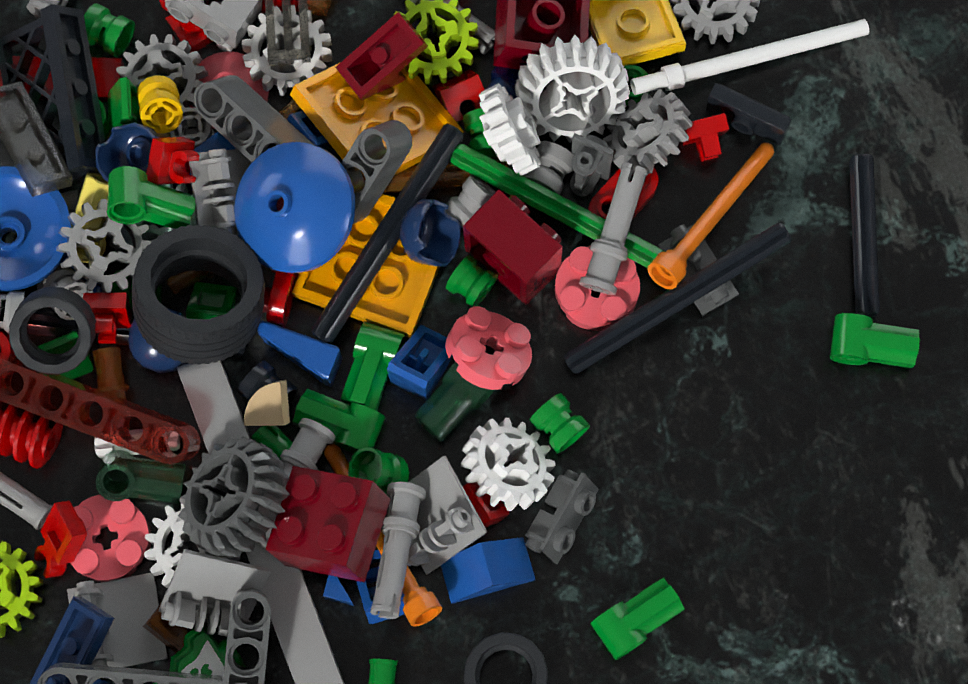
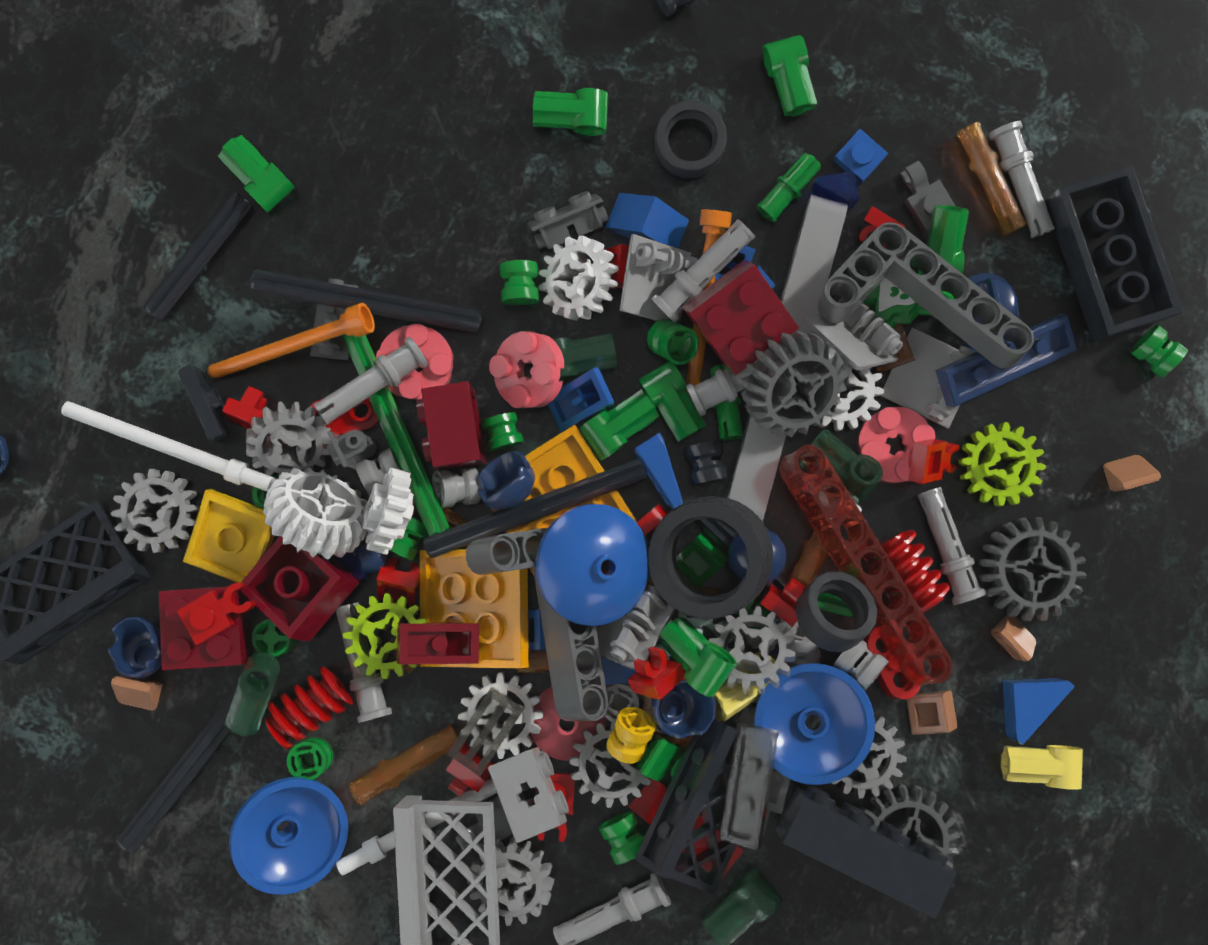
camera: 145 degrees left, 10 degrees up
tan tile [244,380,290,426] -> none

